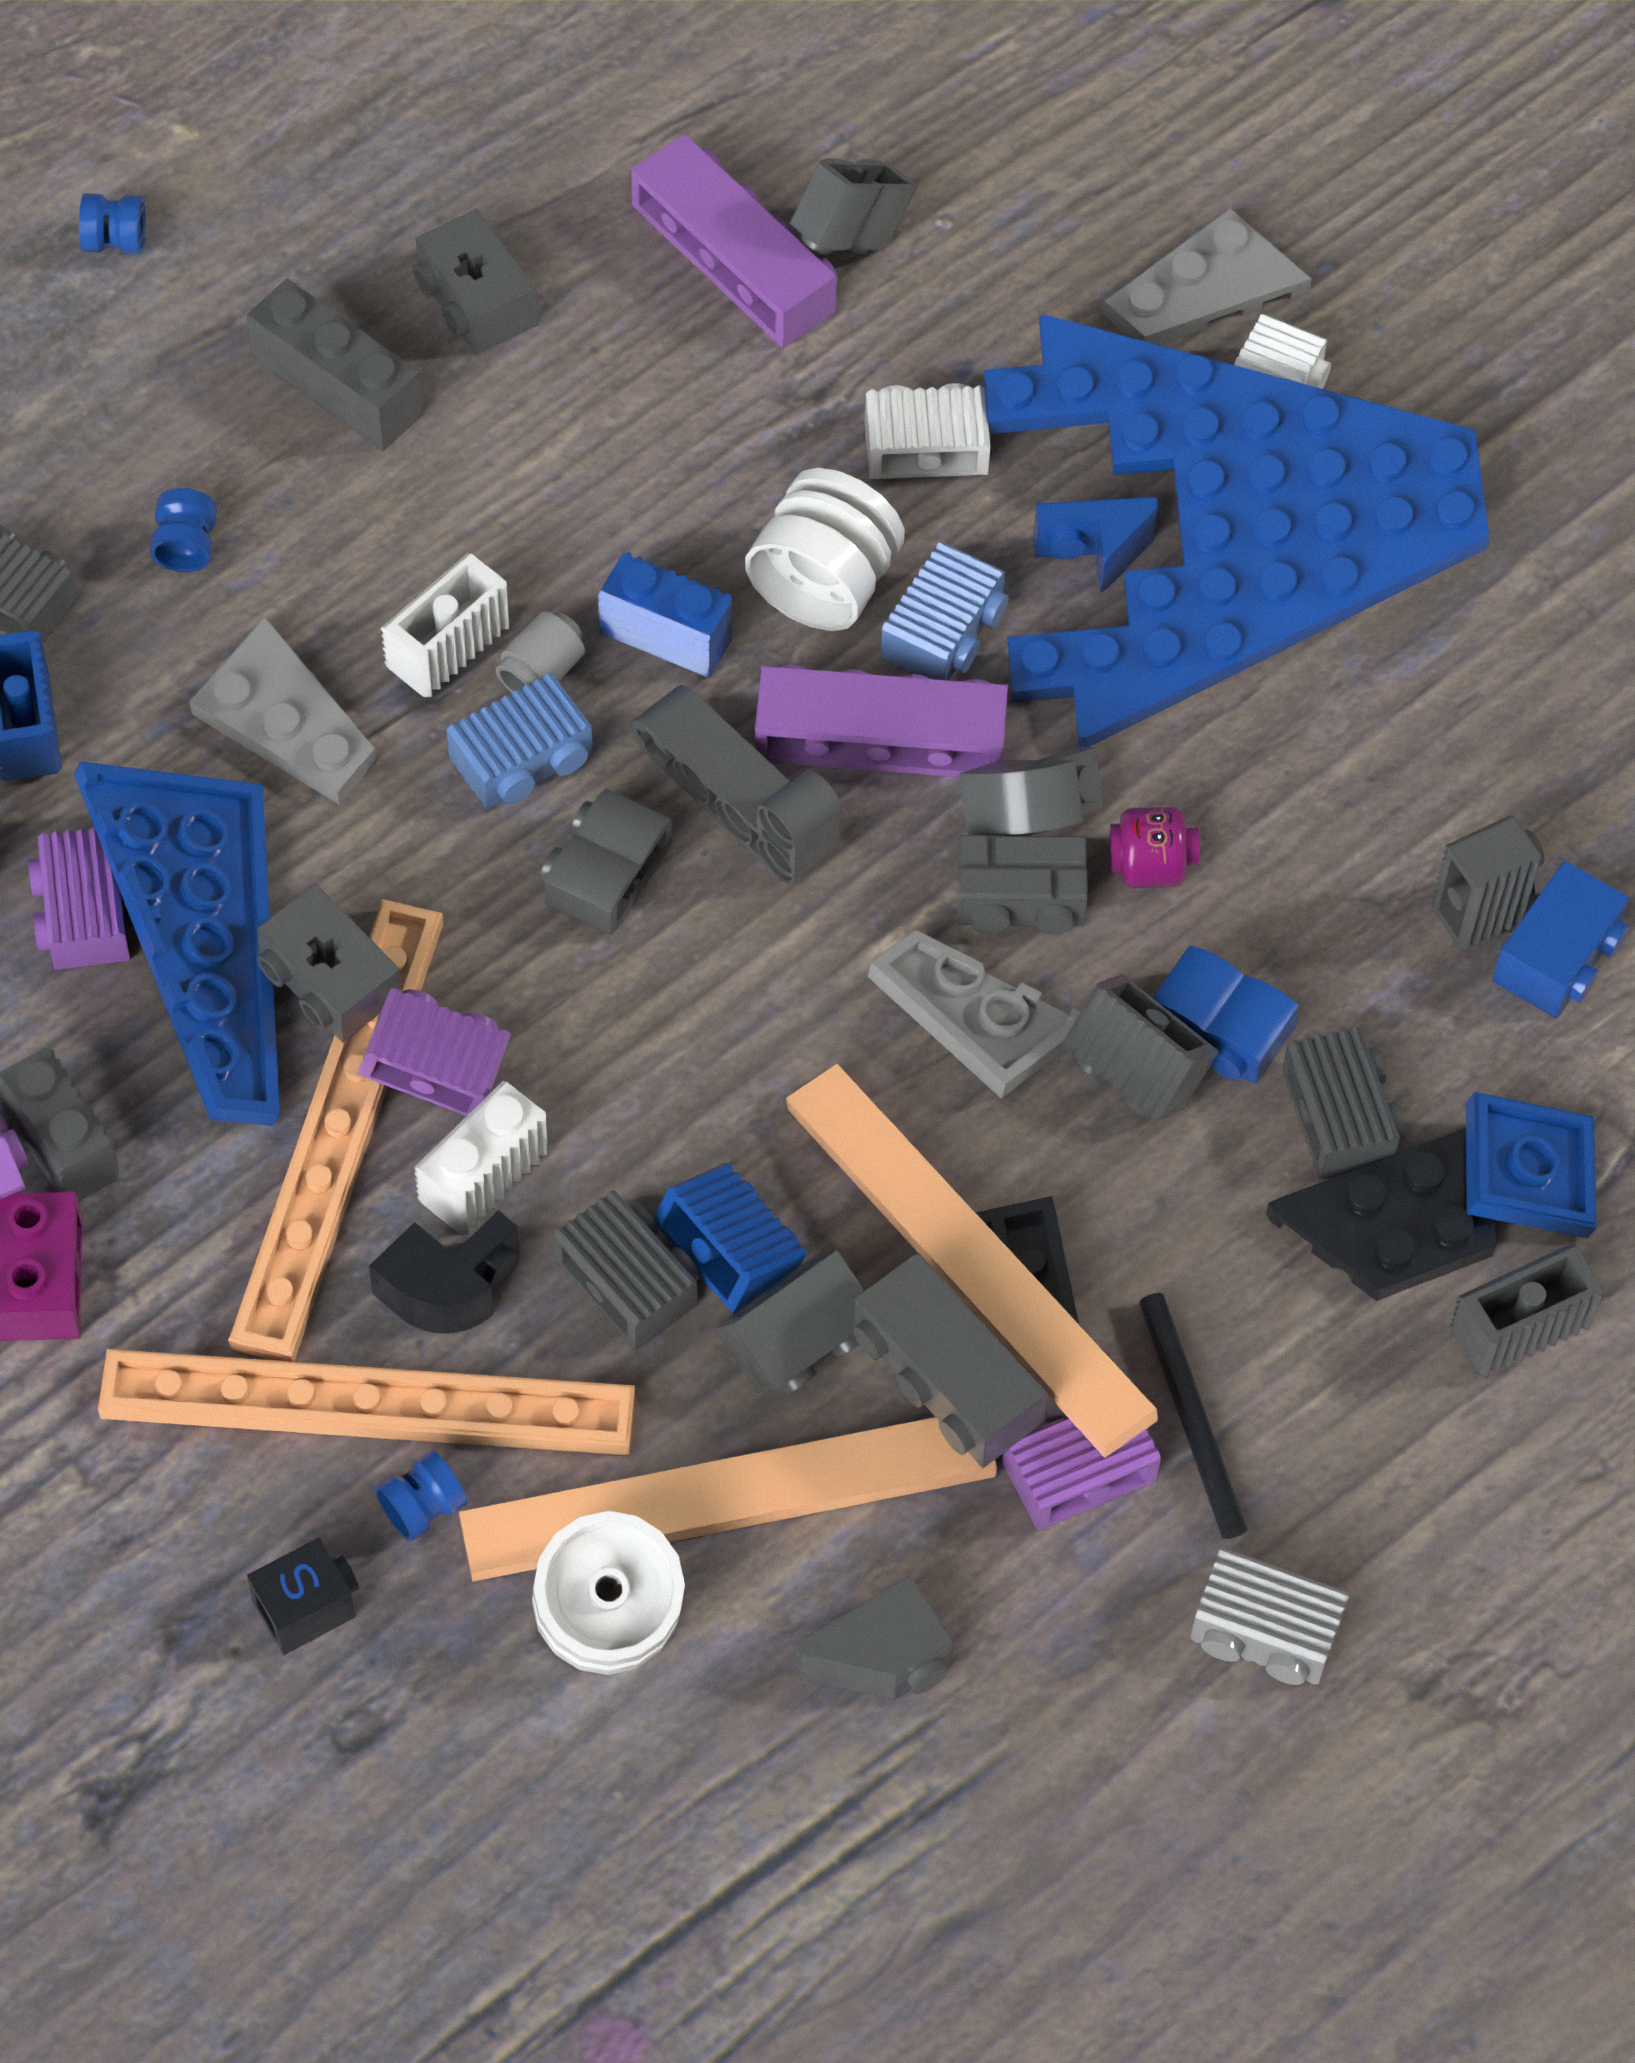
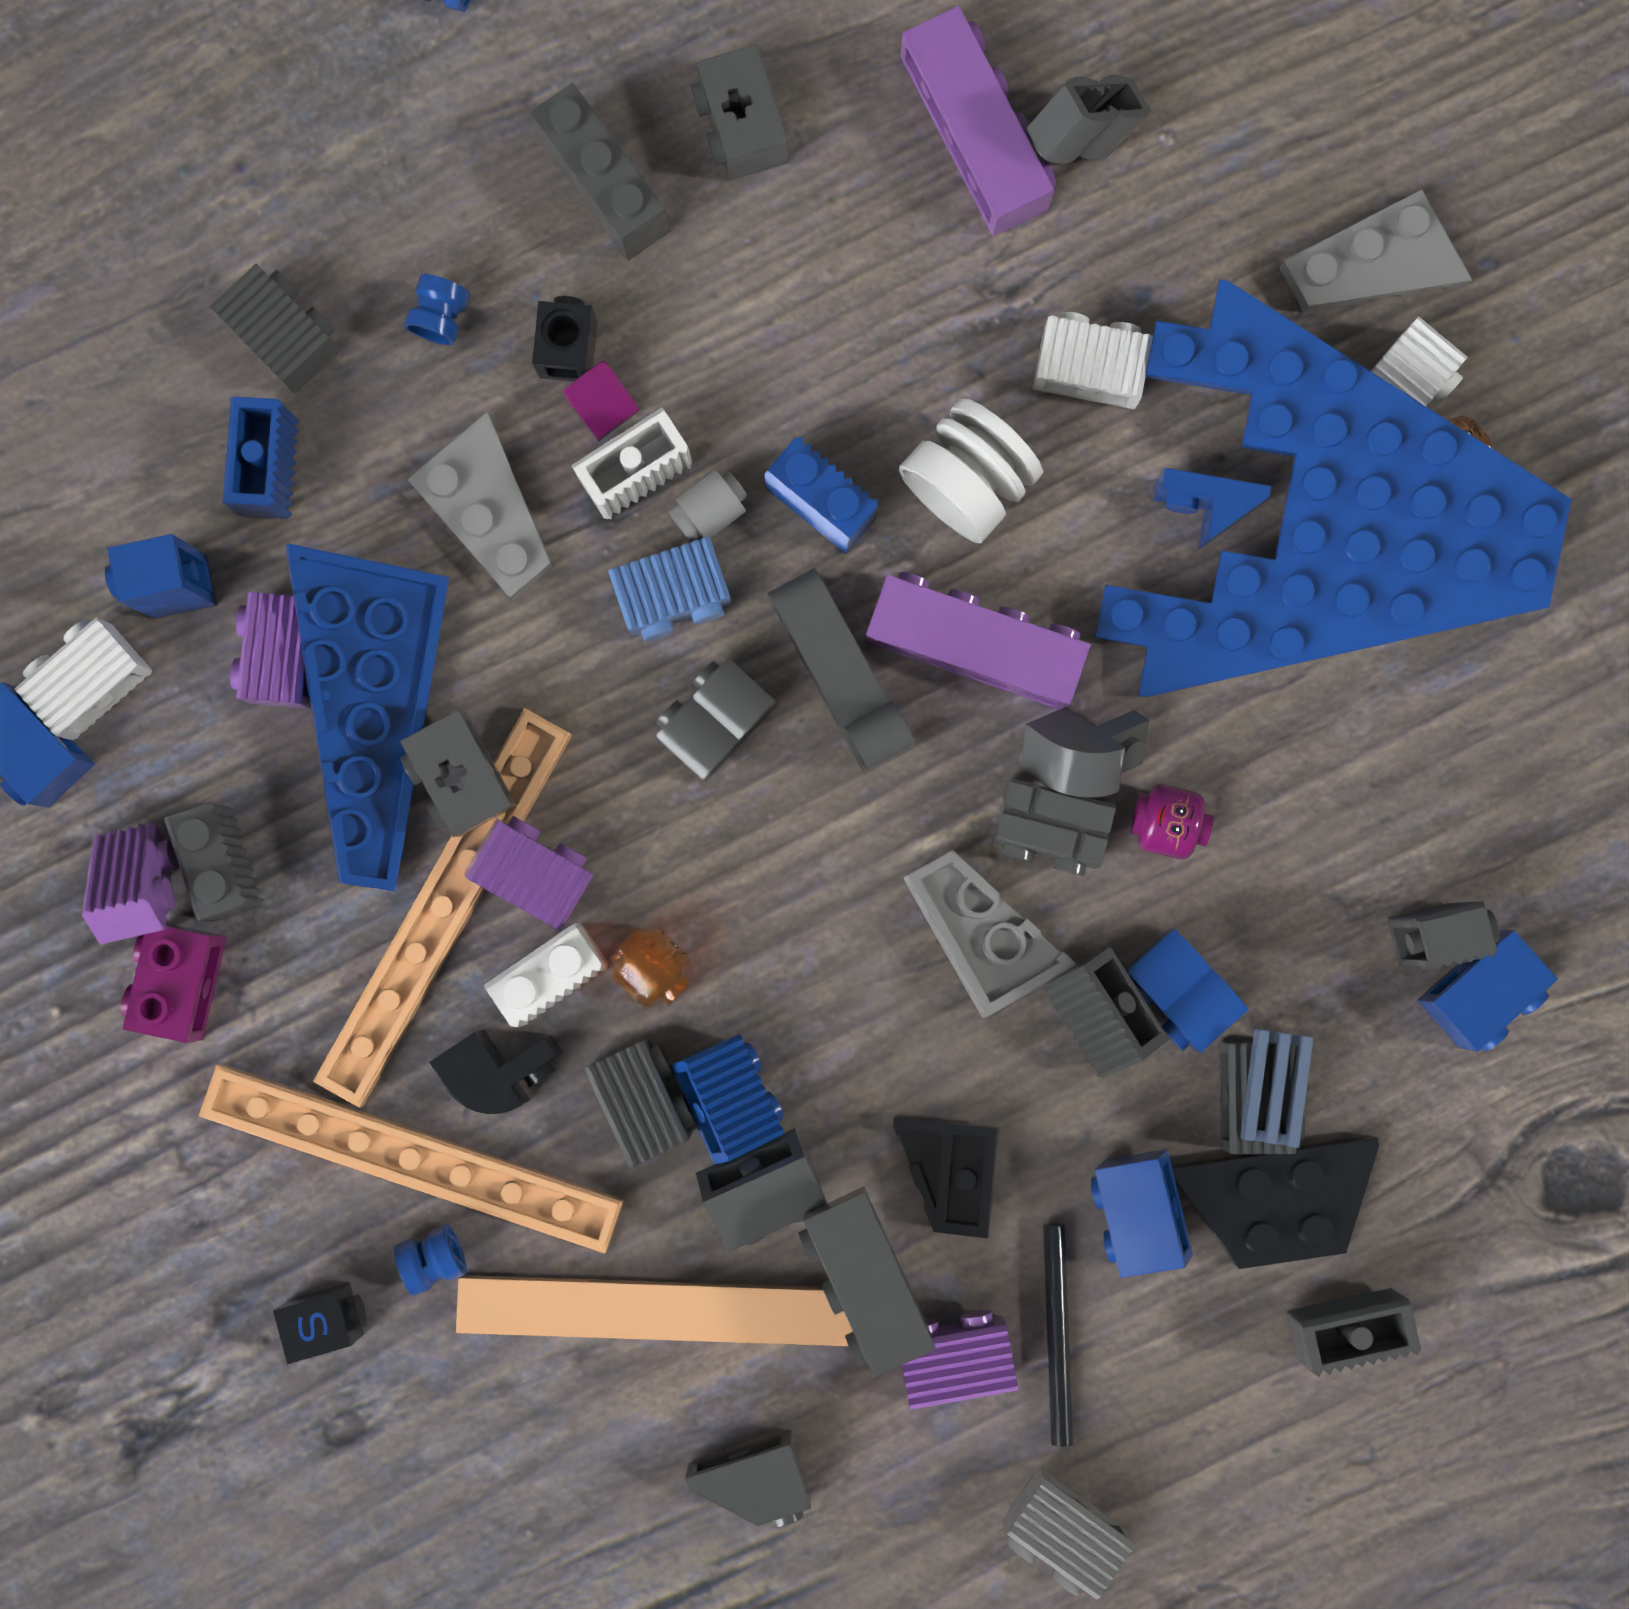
camera: 20 degrees right, 25 degrees up
white wheel [532,1511,685,1675] -> none
light nougat tile [786,1064,1158,1458] -> none
medium blue brick [881,541,1009,681] -> none
blue tile [1466,1092,1597,1238] -> none
none -> black brick [532,296,598,381]
none -> magenta slope [563,360,640,442]
none -> clear orange head [610,928,691,1008]
none -> blue brick [1091,1149,1193,1278]
none -> sand blue tile [1240,1029,1314,1148]

